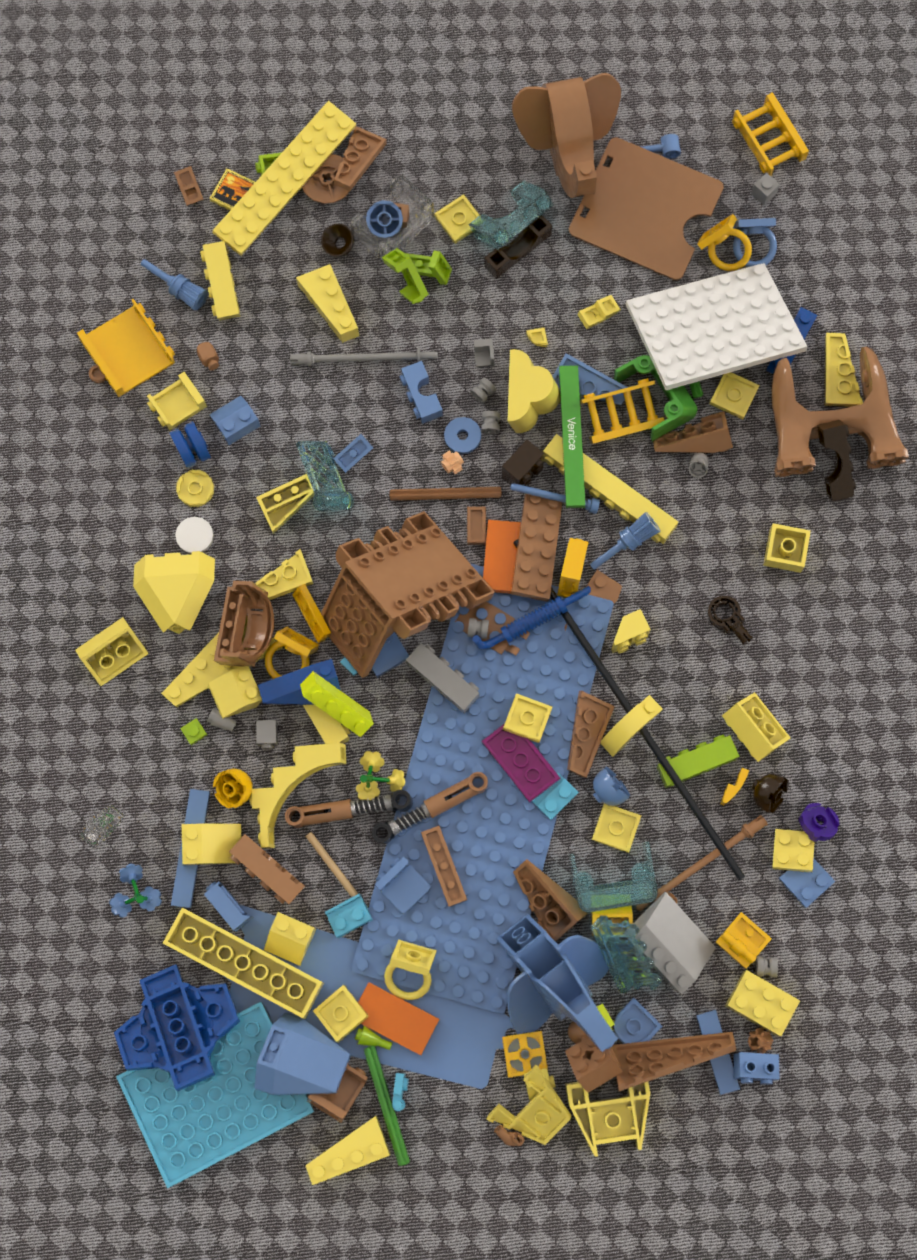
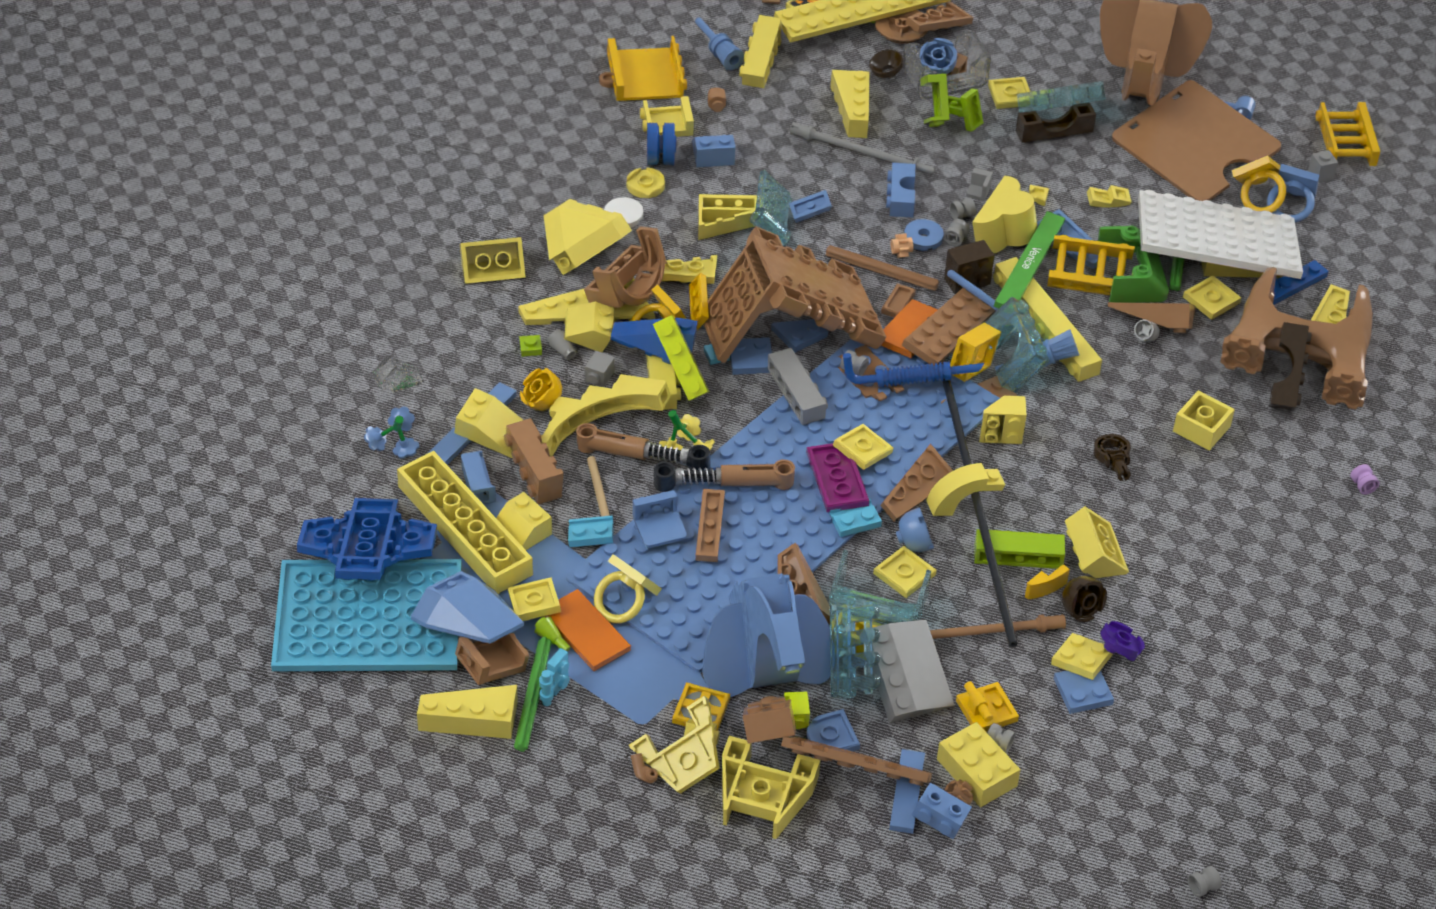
camera: 20 degrees right, 30 degrees down
none -> clear light blue arch [985,297,1050,393]

